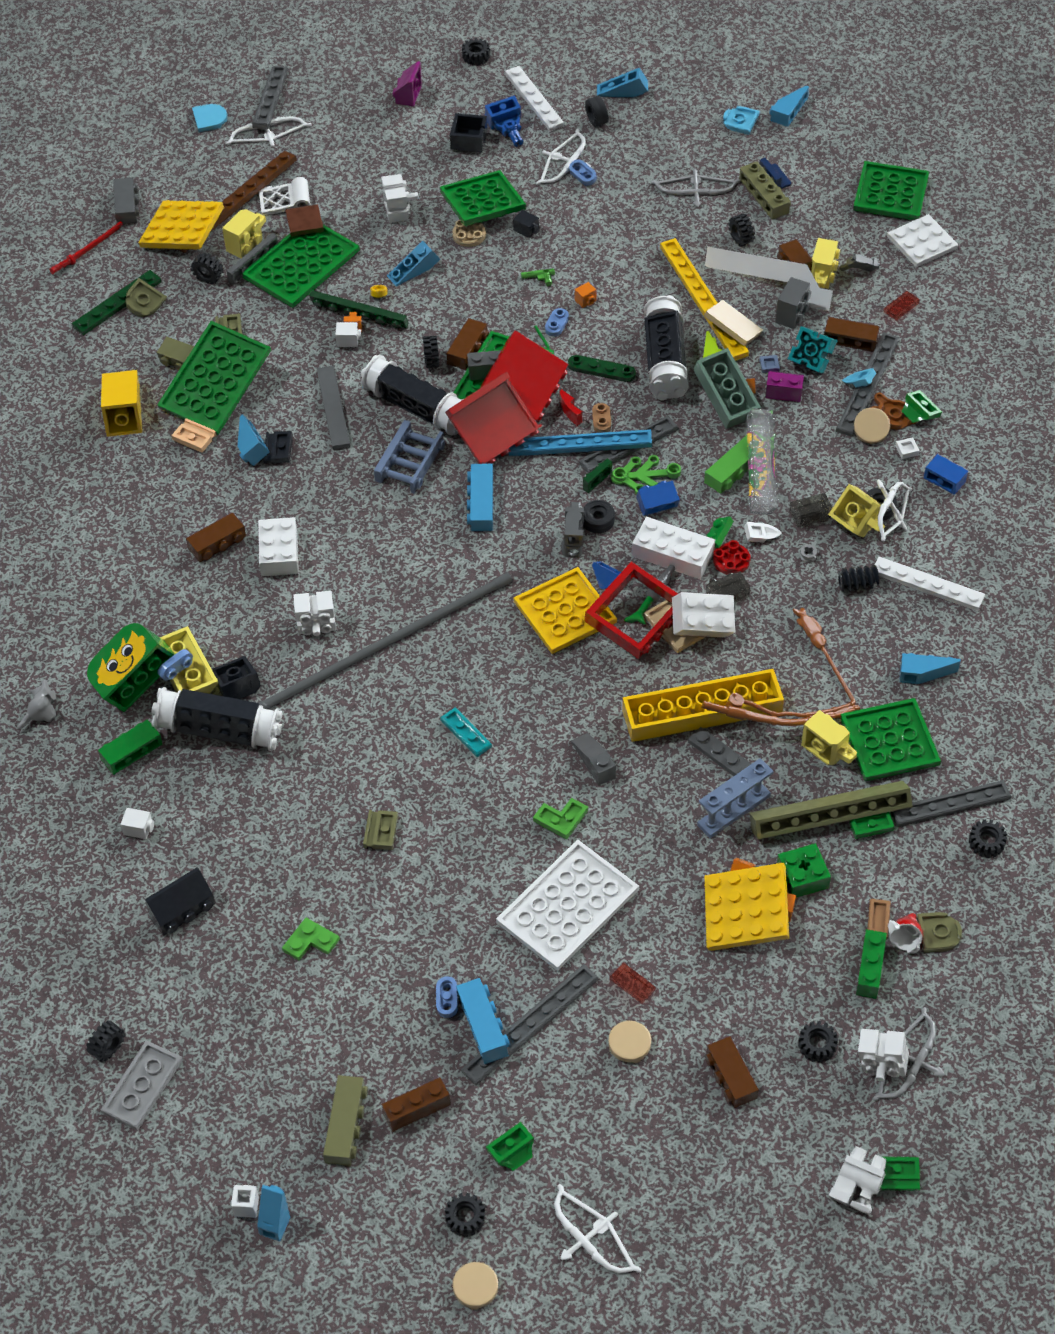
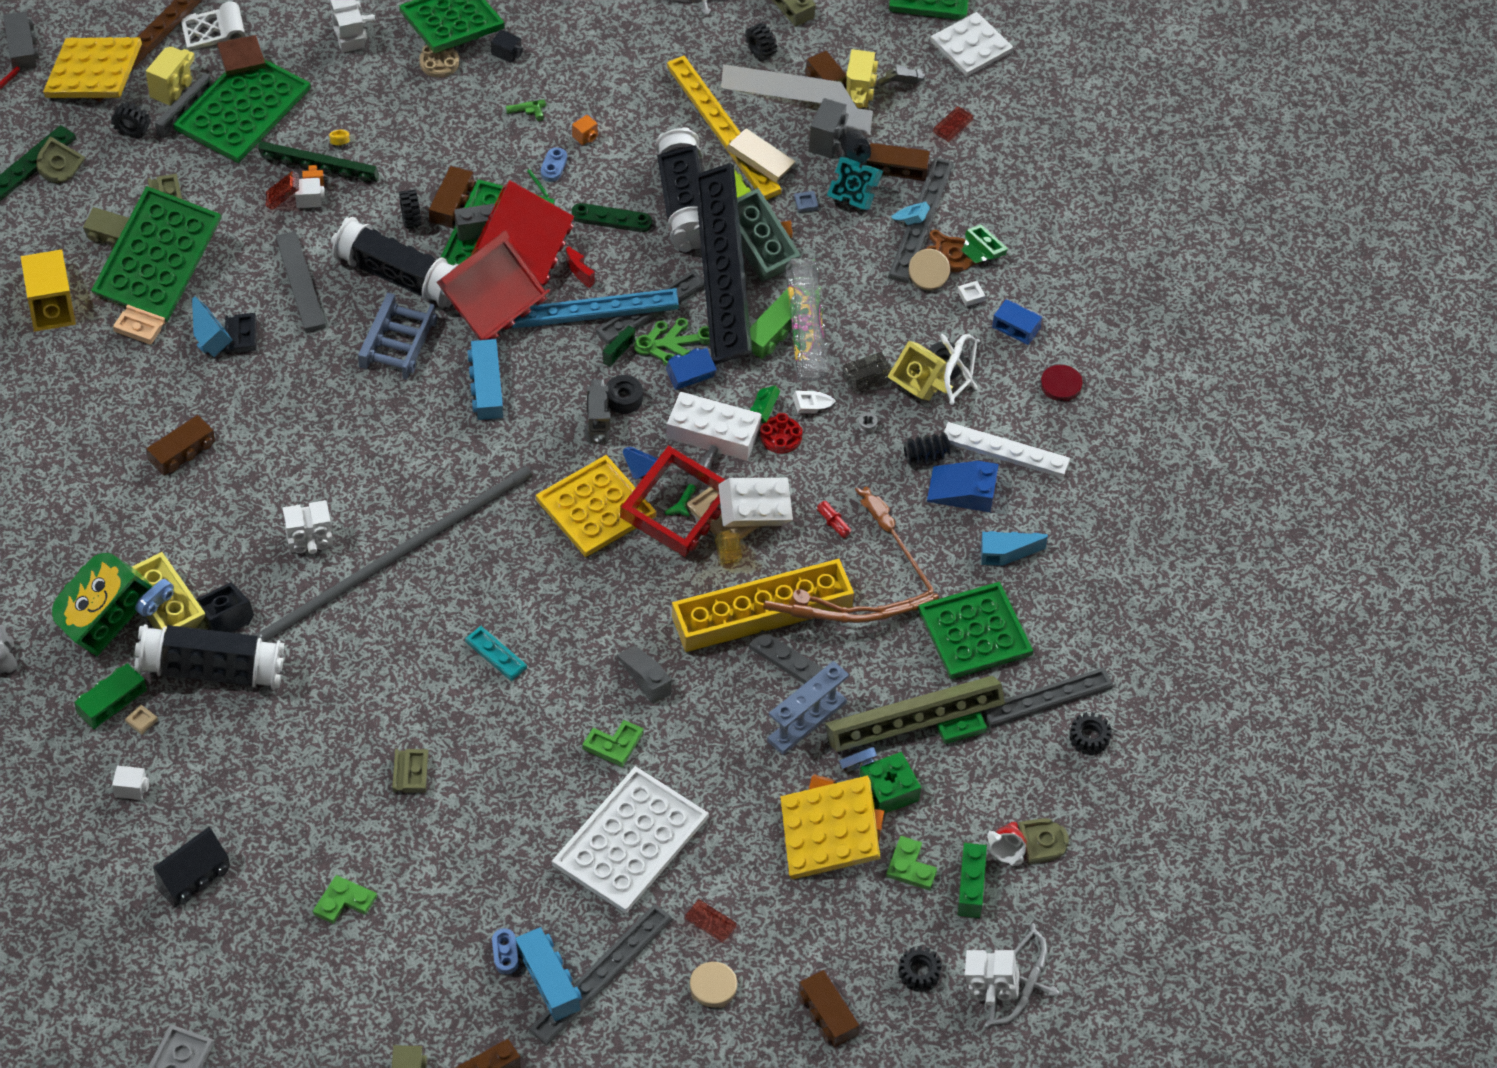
camera: 10 degrees left, 0 degrees up
black tyre [86,1020,125,1062] -> none
white brick [258,517,299,576] -> none
dark azure slope [387,241,441,286] -> none
medium nougat plate [592,403,611,433] -> none
clear smoke brick [706,572,750,603] -> none
magenta slope [765,371,804,402] -> none
light yellow hinge [801,710,857,765] -> none
medium nougat tile [867,899,891,940] -> none
none -> tan tile [125,705,158,735]
none -> clear red tile [266,171,299,209]
none -> black plate [694,163,752,365]
none -> clear yellow brick [715,530,742,565]
none -> red axle [816,501,851,538]
none -> medium blue plate [839,747,877,772]
none -> black piece [841,130,872,163]
none -> bright green plate [886,836,937,891]
none -> blue slope [927,461,999,513]
none -> dark red tile [1041,364,1083,401]

